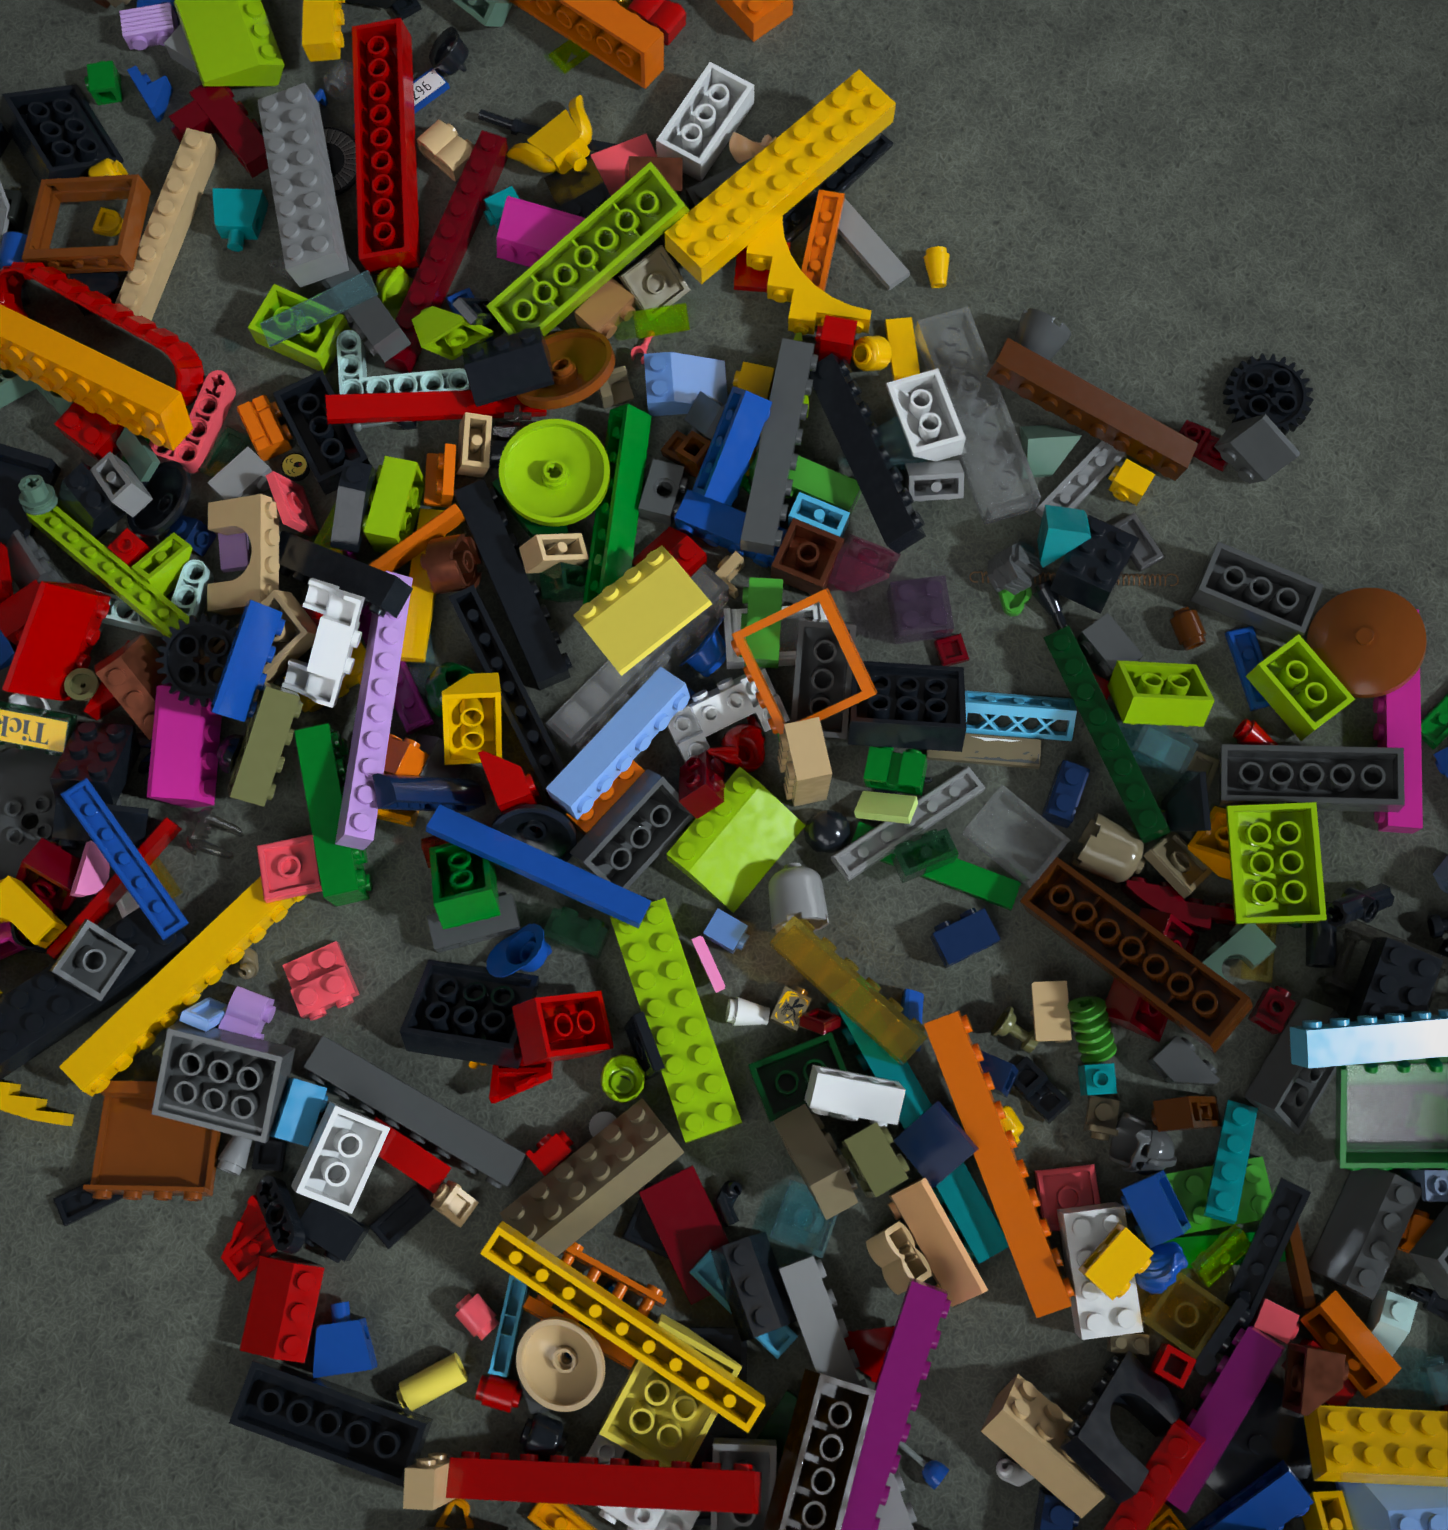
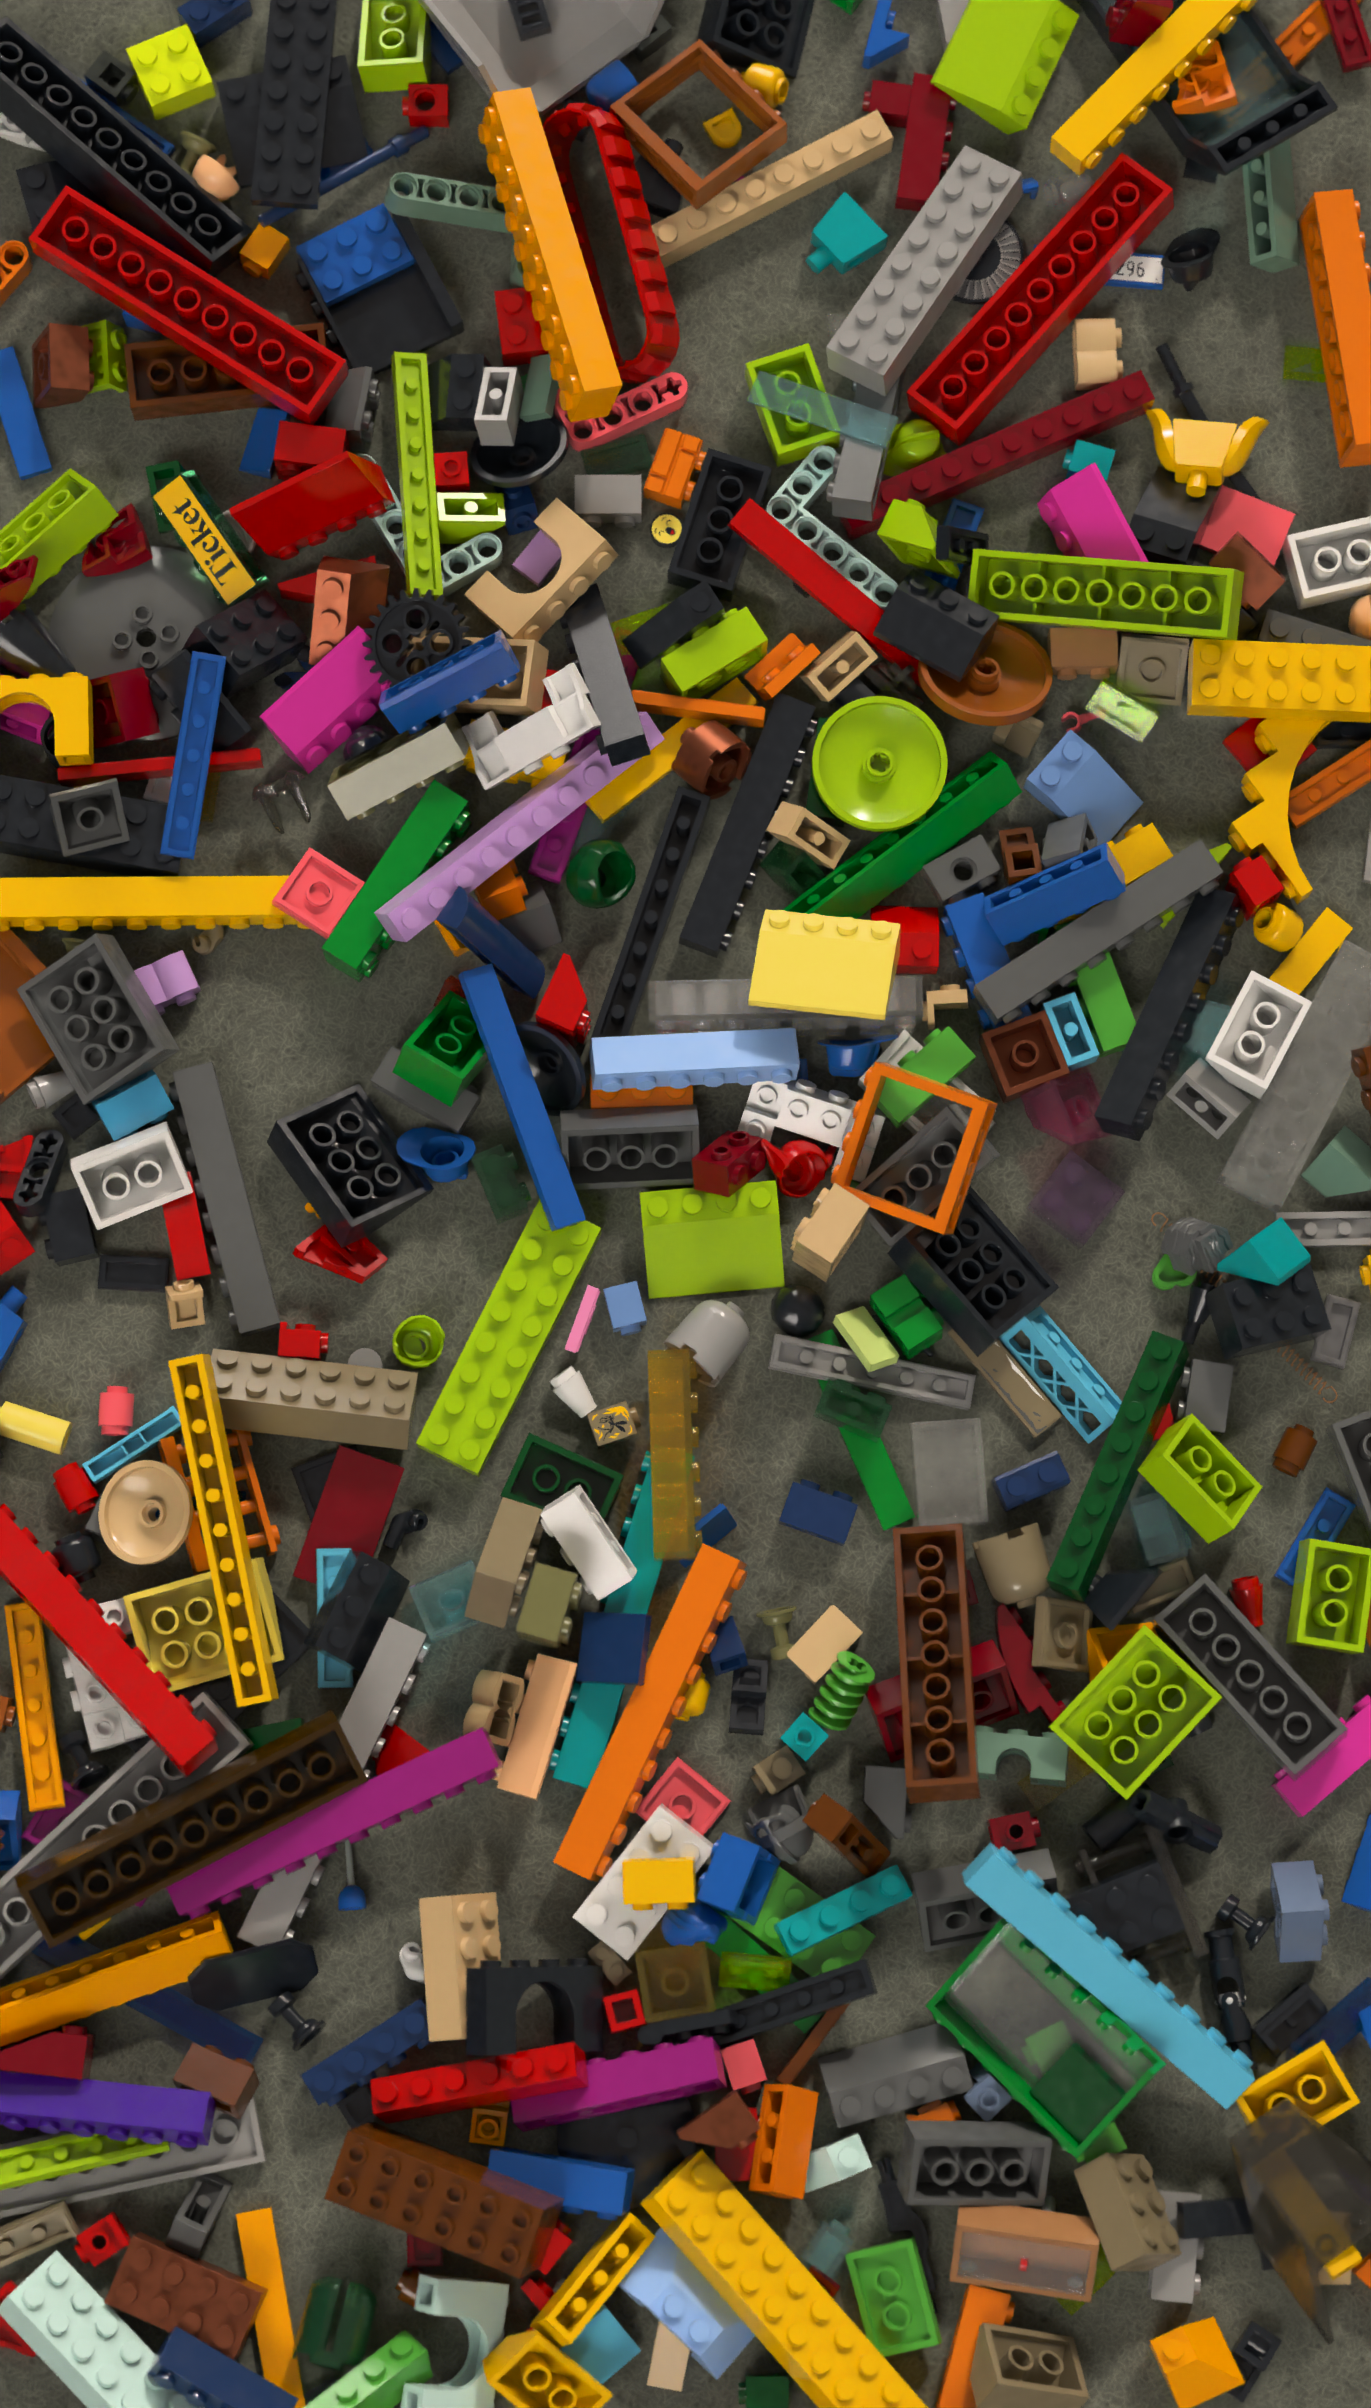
camera: 40 degrees right, 5 degrees up
sand green piece [18,475,58,515] -> none
olive piece [64,668,99,703] -> none
bright pink tile [70,840,110,898] -> none
light blue tile [179,997,228,1032] -> none
coral tile [265,471,319,537] -> none
coral plate [282,941,360,1021] -> none
yellow slope [442,672,502,765] -> none
red brick [512,991,614,1066] -> none
black tile [624,1012,665,1080] -> none
dark red tile [799,1008,841,1035] -> none
dark red tile [934,633,969,666] -> none

